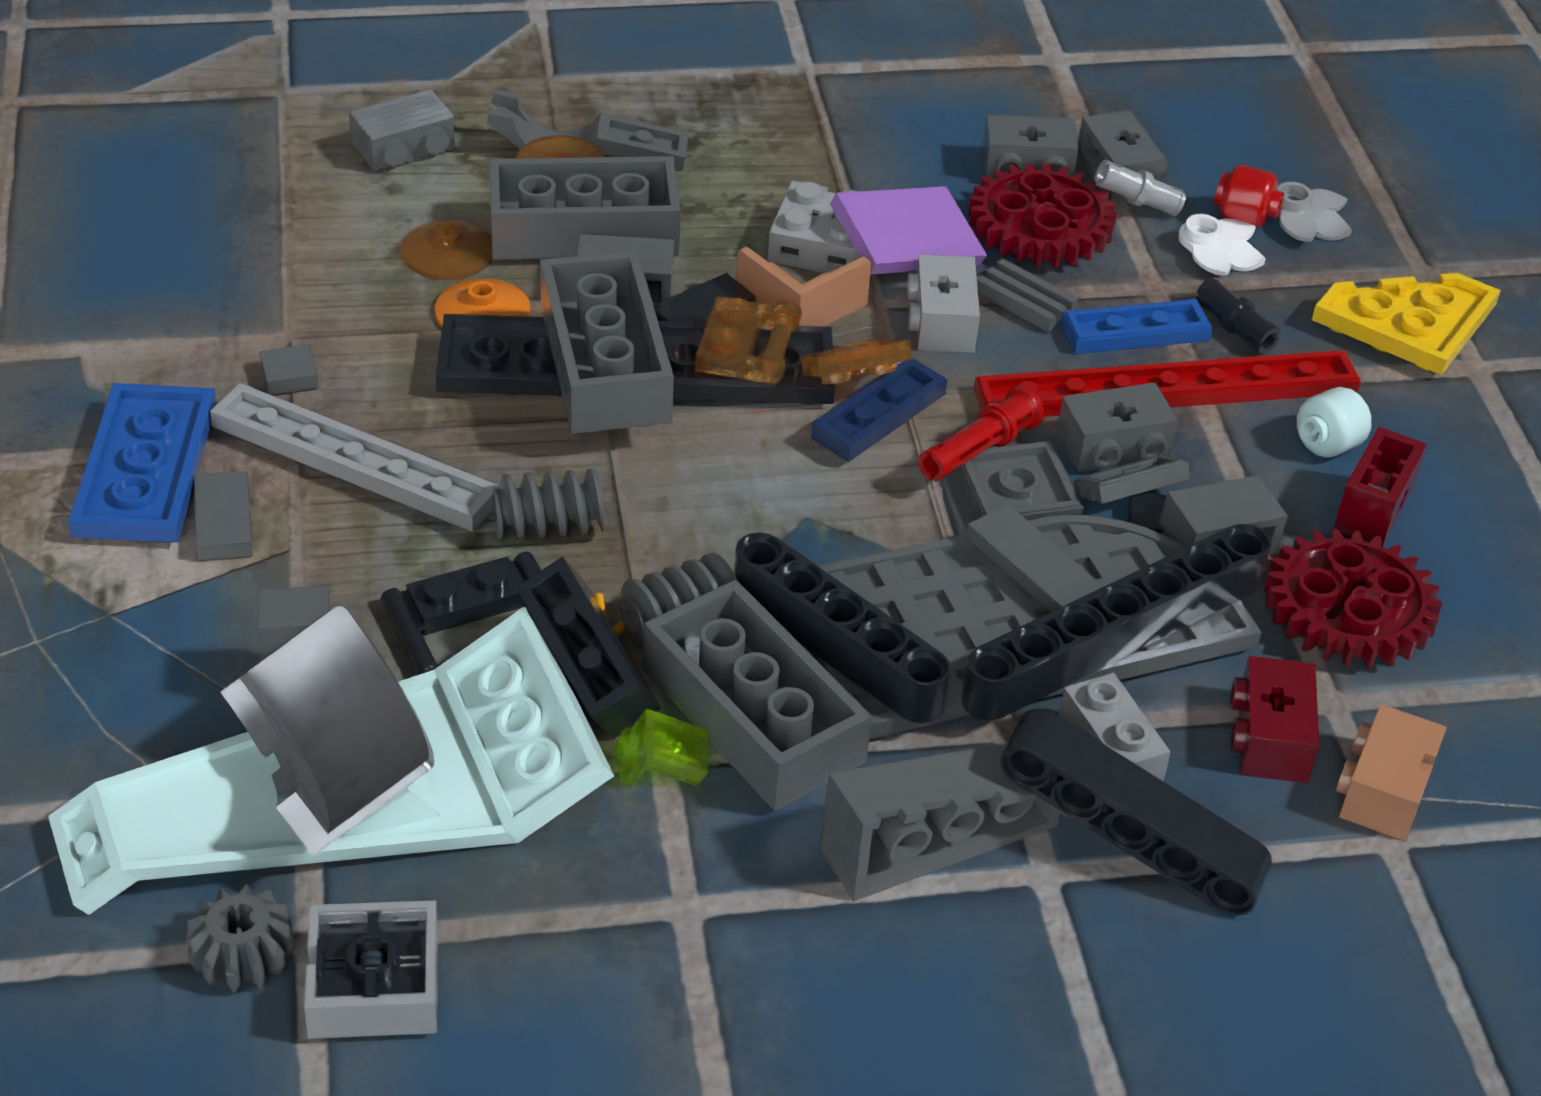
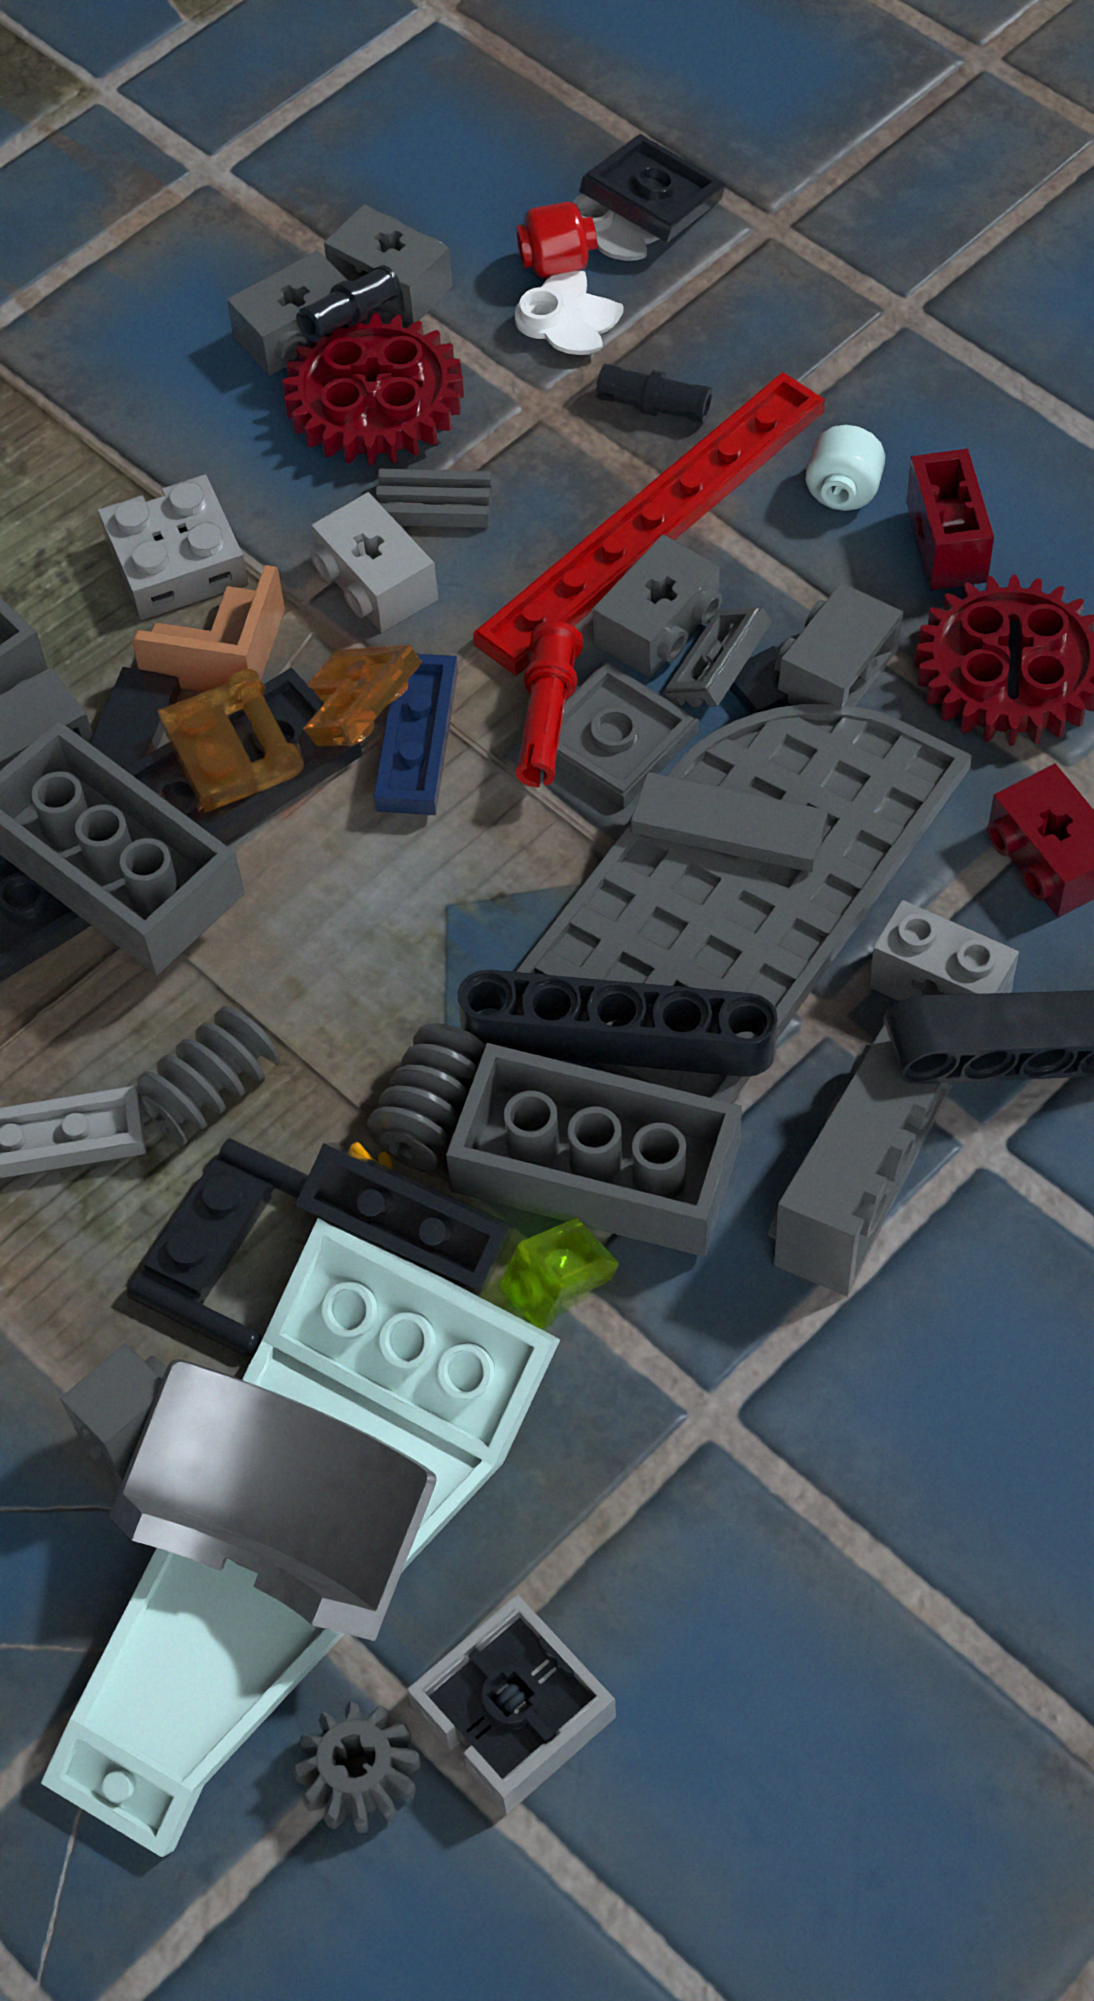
camera: 30 degrees left, 15 degrees up
medium lavender tile [830,186,987,275] -> none
black beam [961,524,1272,720] -> none
blue tile [1061,299,1212,354] -> none
light grey pin [1094,159,1186,216] -> none
yellow plate [1312,273,1501,375] -> none
none -> black pin [296,265,401,342]
none -> black tile [579,134,726,243]

